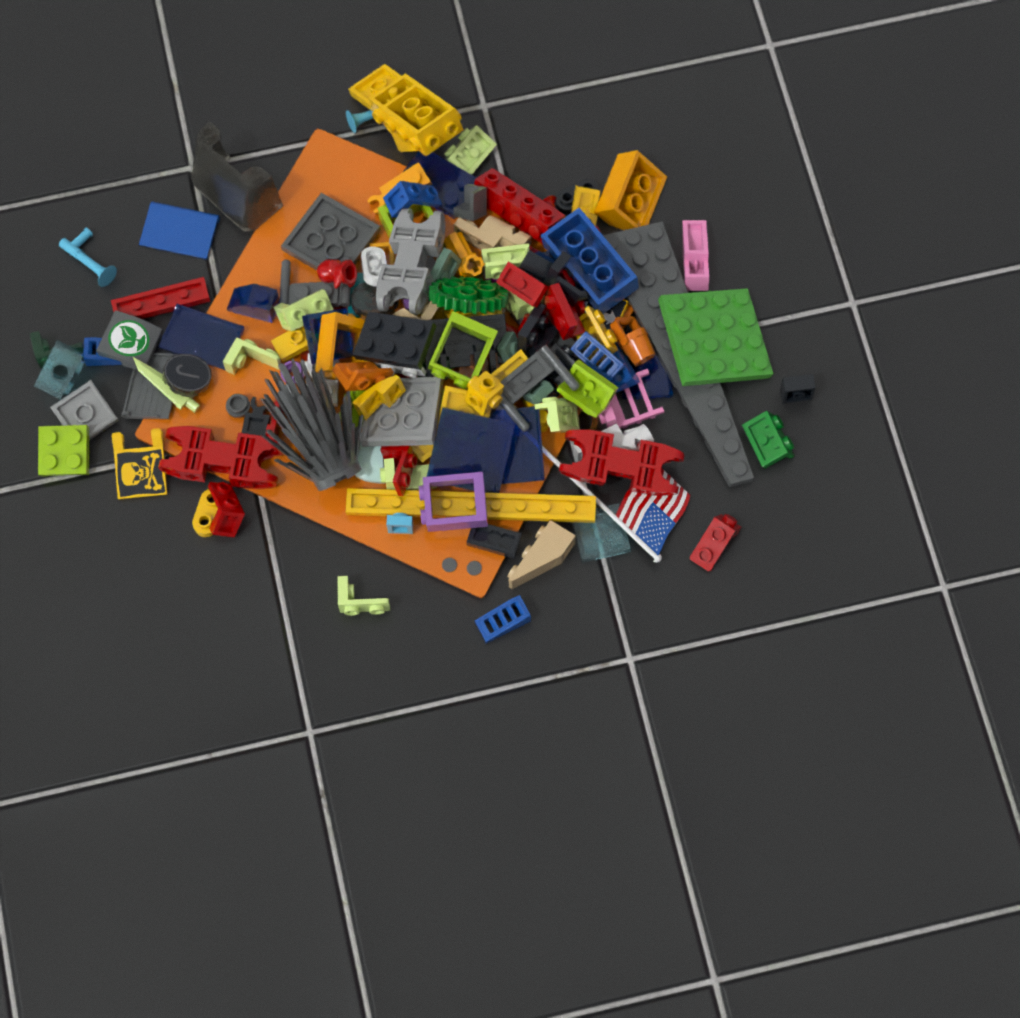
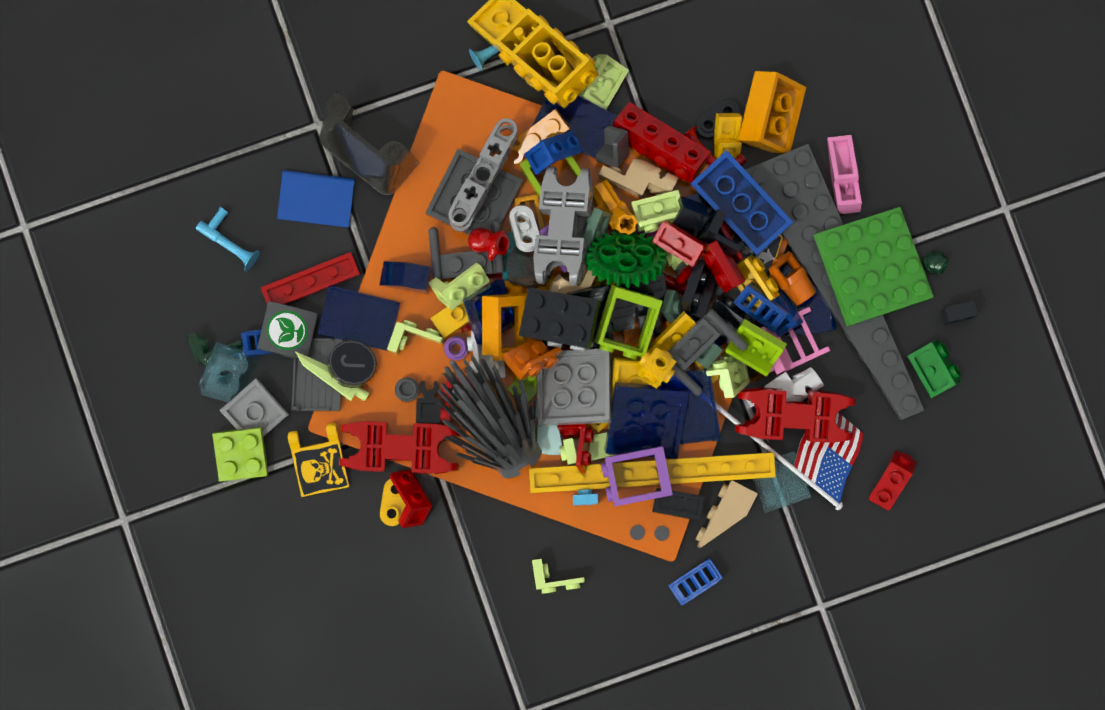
camera: 10 degrees left, 15 degrees up
yellow slope [352,375,406,420] -> none
none -> light grey piece [448,118,518,232]
none -> clear green plate [924,251,949,275]

